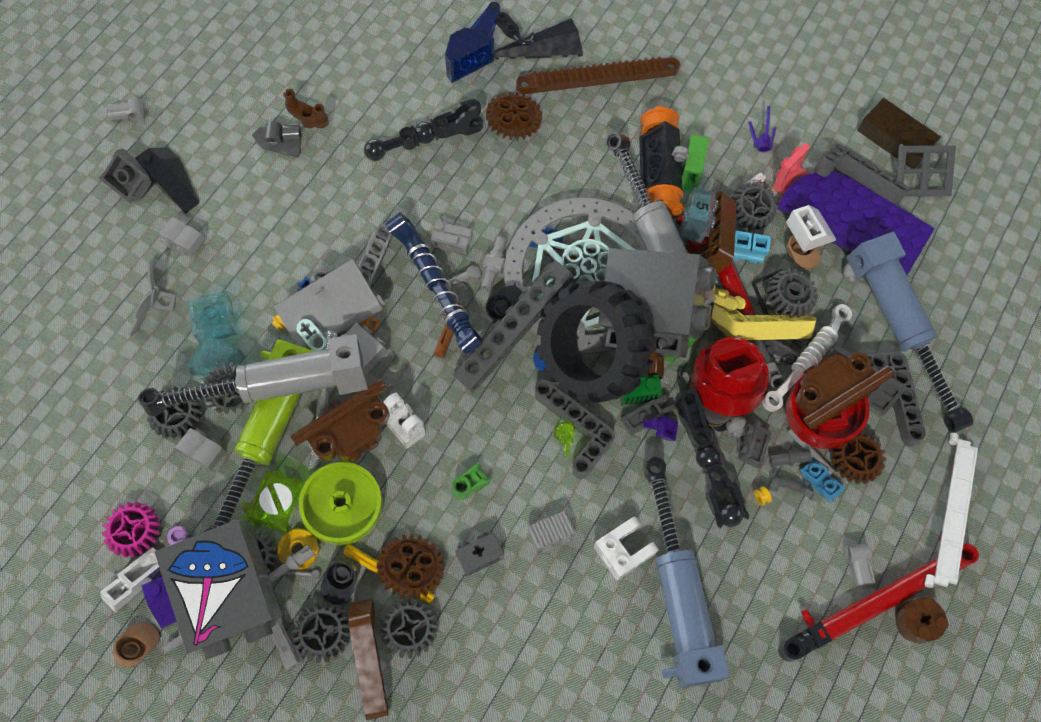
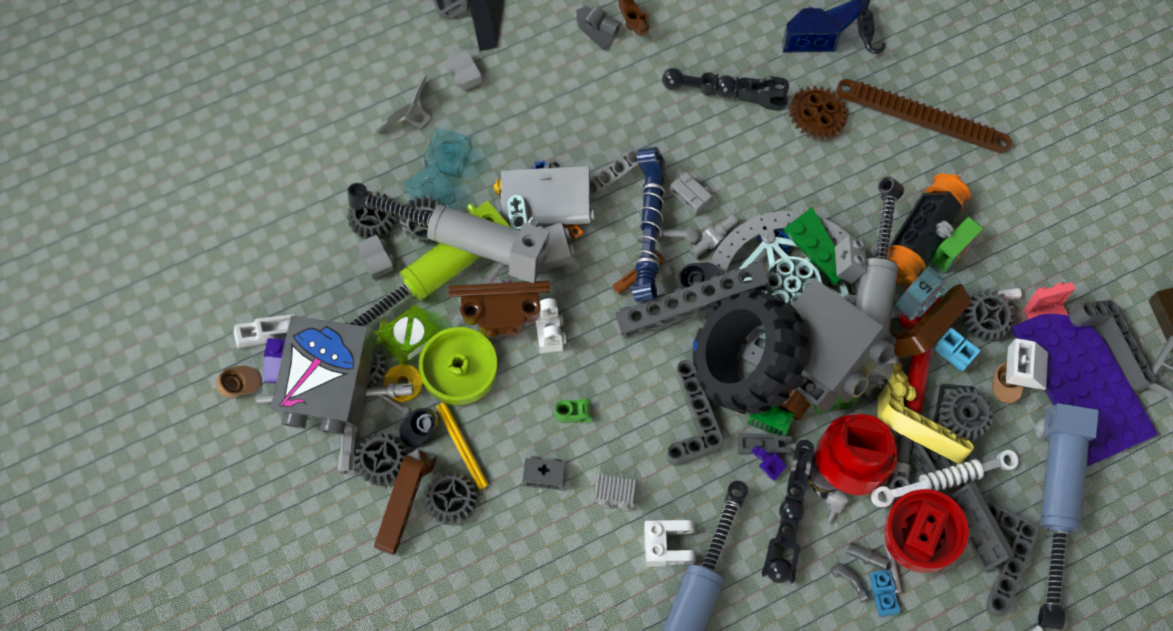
camera: 35 degrees right, 0 degrees up
dark pink gear [102,502,161,558] -> none
lavender tile [167,526,190,545] -> none
reddish brown gear [376,534,445,600] -> none
black wedge [494,18,583,60] -> none
clear neon green piece [553,422,575,456] -> none
dark grey bracket [737,420,772,469] -> none
dark purple plant [748,106,776,152] -> none
yellow bush [753,486,772,507] -> none
reddish brown brick [796,353,895,430] -> none
reddish brown gear [830,433,887,484] -> none
none -> green wing [783,207,842,286]
none -> light grey brick [835,235,867,283]

